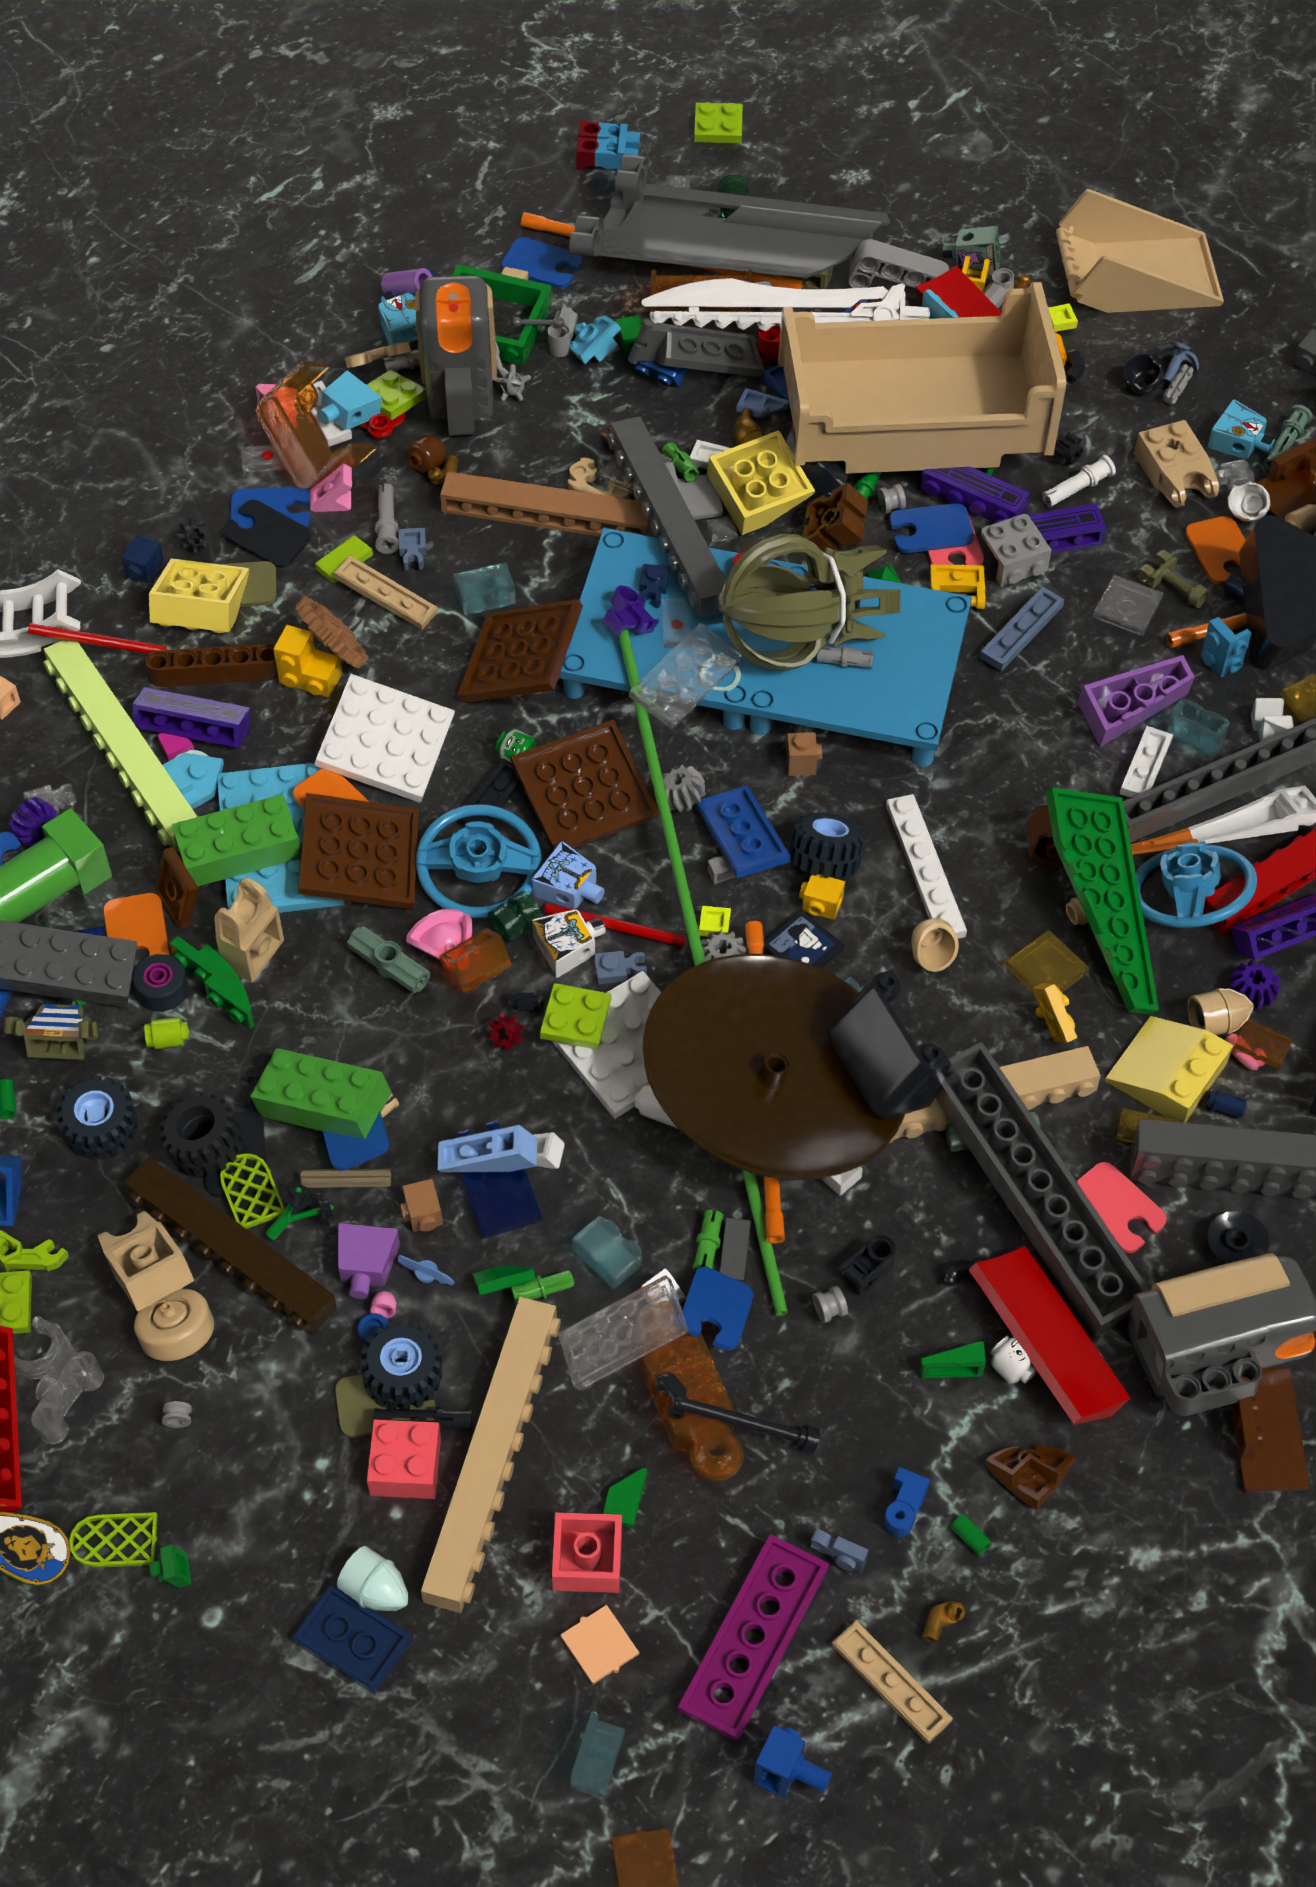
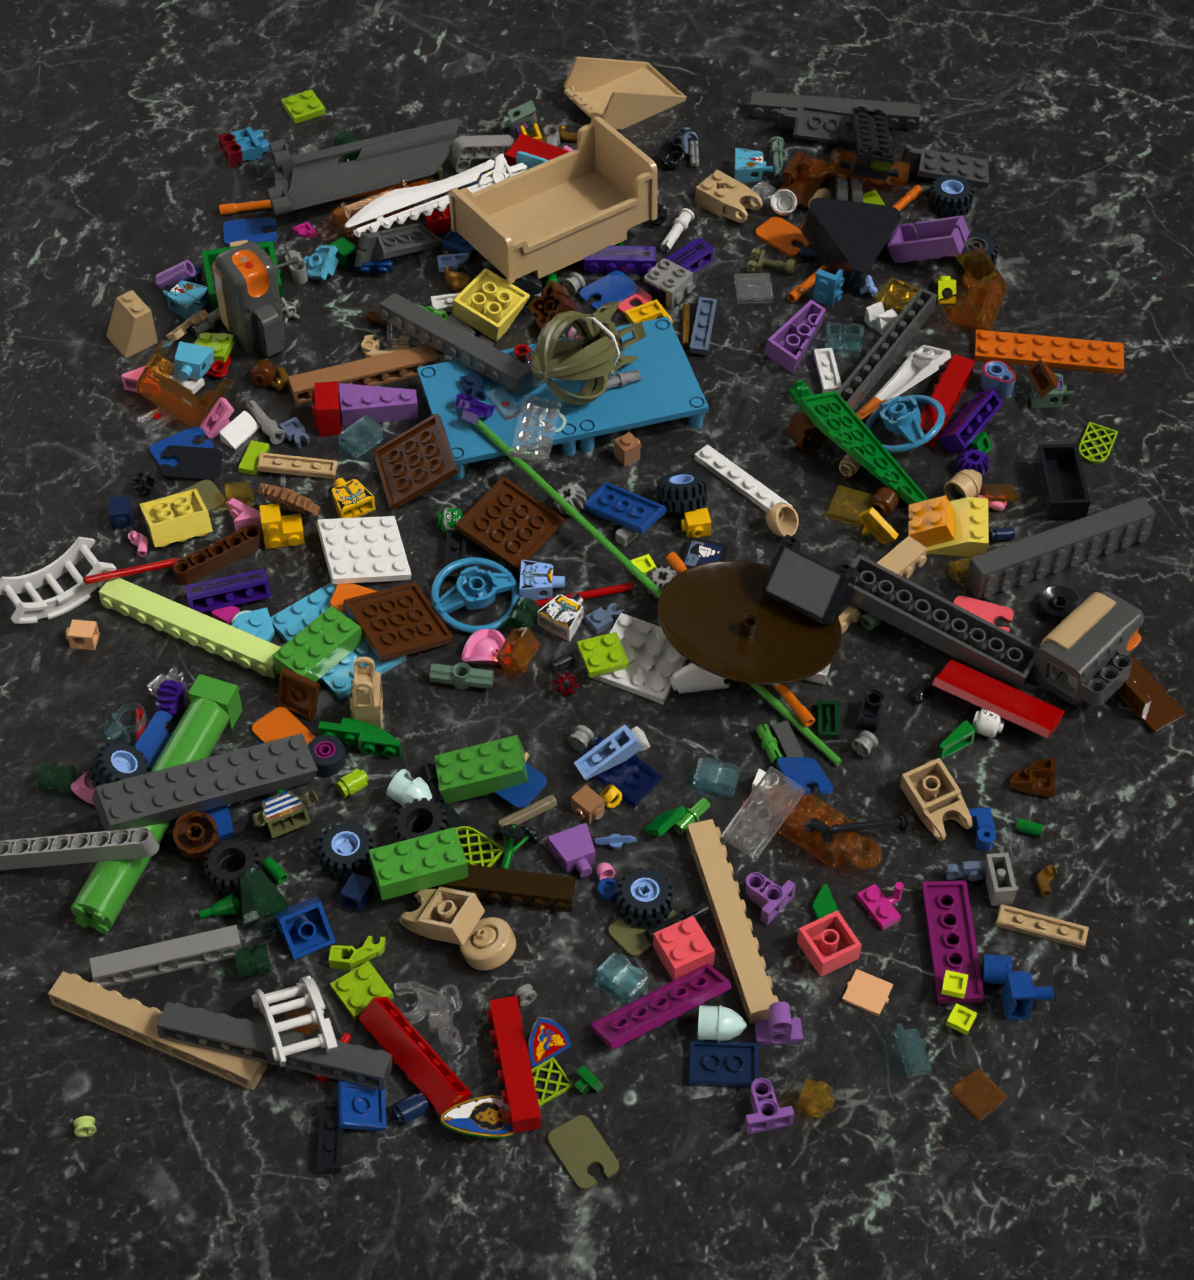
camera: 30 degrees left, 5 degrees down
none -> tan slope [107,290,158,358]
none -> bright pink arm [128,530,148,557]
none -> white slope [219,411,261,450]
none -> clear yellow brick [225,481,255,511]
none -> bright pink slope [228,498,262,532]
none -> dark pink tile [292,221,317,238]
none -> red brick [311,381,342,437]
none -> yellow torso [331,478,376,518]
none -> medium lavender wedge [339,383,419,426]
none -> dark blue brick [340,872,374,913]
none -> bright green brick [369,827,468,901]
none -> light aqua helmet [387,769,432,808]
none -> red brick [486,996,542,1133]
none -> shield [528,1017,572,1069]
none -> olive piece [548,1115,619,1190]
none -> light grey wheel [568,725,594,752]
none -> magenta plate [590,963,732,1050]
none -> clear light blue brick [596,952,649,1003]
none -> yellow tile [599,784,622,809]
none -> pearl gold bar [682,304,690,348]
none -> medium lavender tile [745,872,796,925]
none -> medium lavender tile [745,1078,794,1134]
none -> medium lavender tile [754,1002,803,1045]
none -> green tile [788,379,814,405]
none -> clear yellow brick [797,1078,836,1118]
none -> dark green tile [817,700,839,740]
none -> dark pink plate [856,882,904,931]
none -> light blue plant [859,275,879,298]
none -> reddish brown head [870,487,899,516]
none -> tan brick [900,758,973,841]
none -> light orange piece [909,495,955,547]
none -> neon yellow plate [941,970,968,999]
none -> neon yellow plate [946,1003,977,1035]
none -> green tile [967,432,992,455]
none -> blue piece [982,954,1012,985]
none -> light grey brick [984,853,1017,906]

